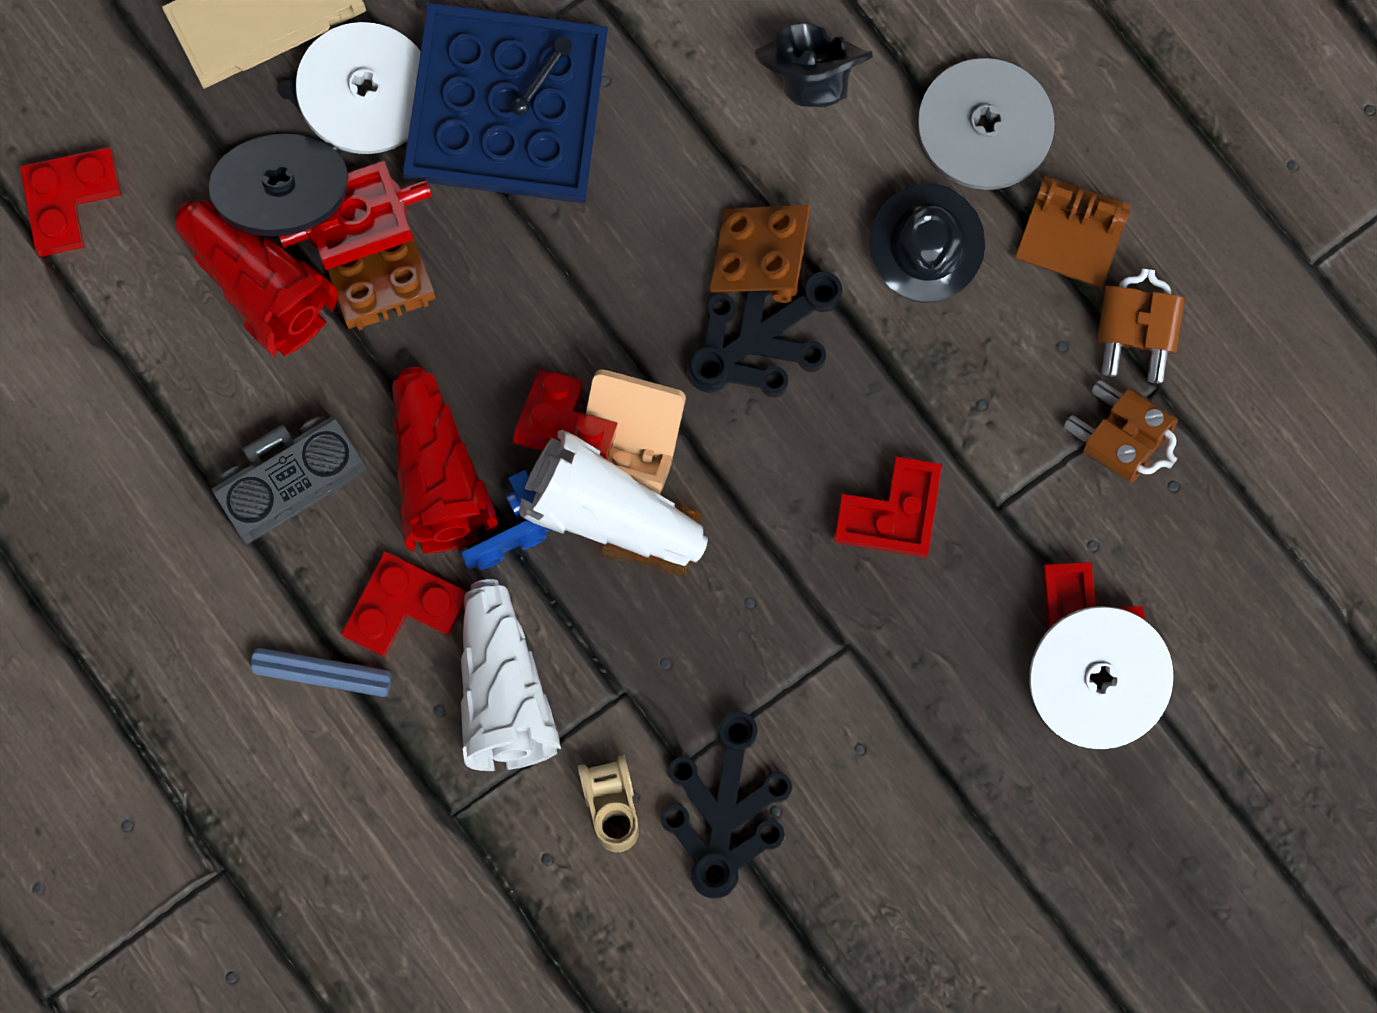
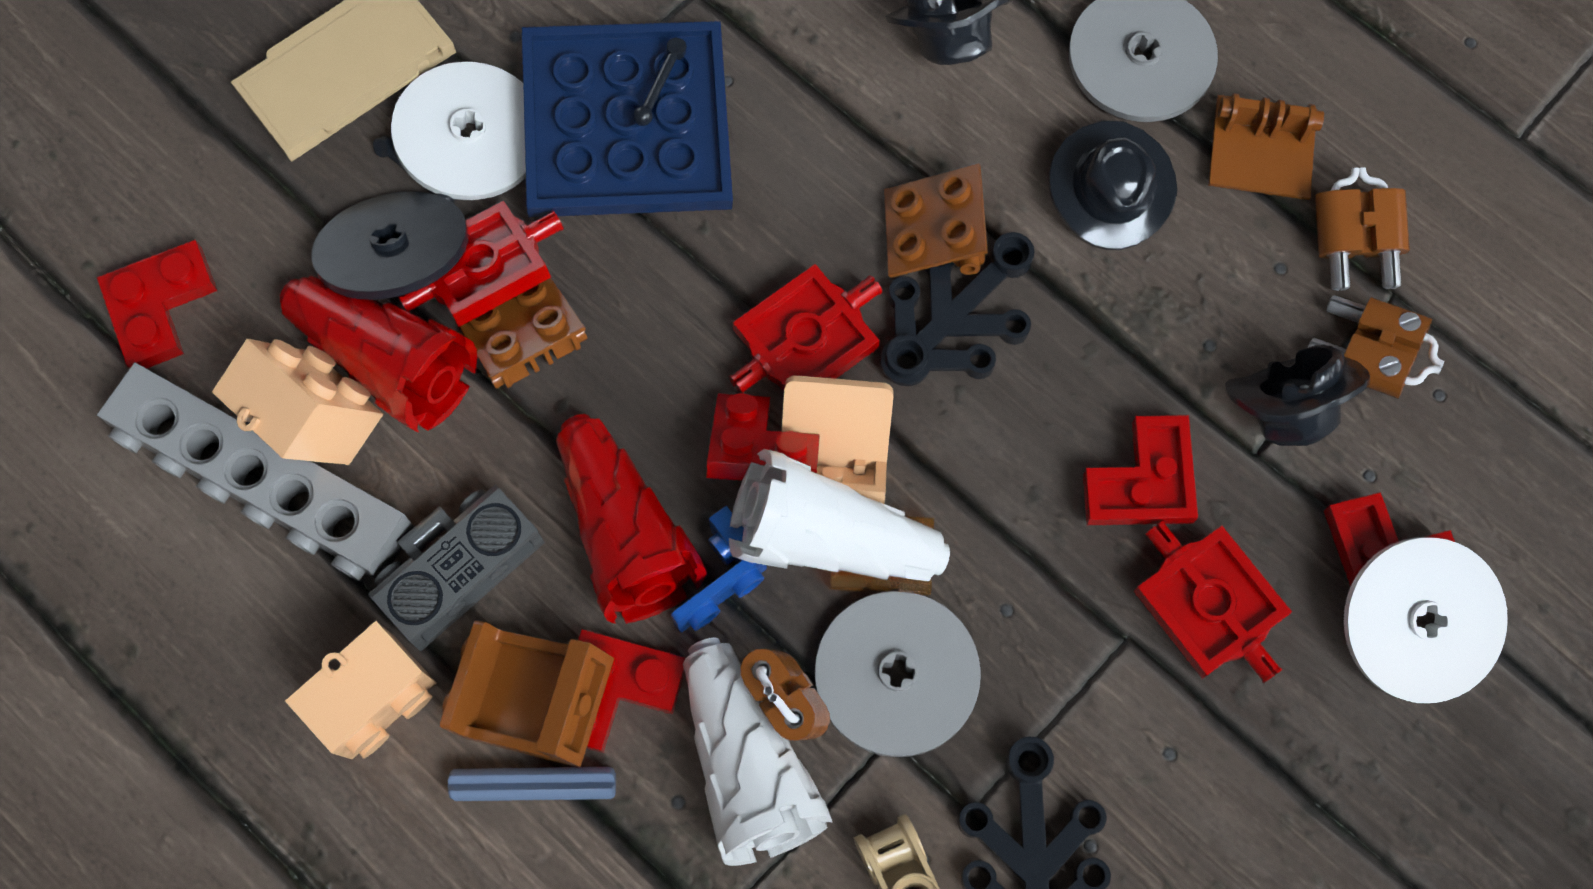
camera: 10 degrees left, 5 degrees down
none -> light grey brick [97,363,414,581]
none -> light nougat brick [212,339,384,465]
none -> light nougat brick [285,621,437,759]
none -> dark orange panel [440,620,614,767]
none -> red plate [728,264,882,393]
none -> dark orange piece [741,649,830,741]
none -> light grey piece [815,591,981,757]
none -> red plate [1133,521,1292,684]
none -> black hat [1225,344,1370,446]

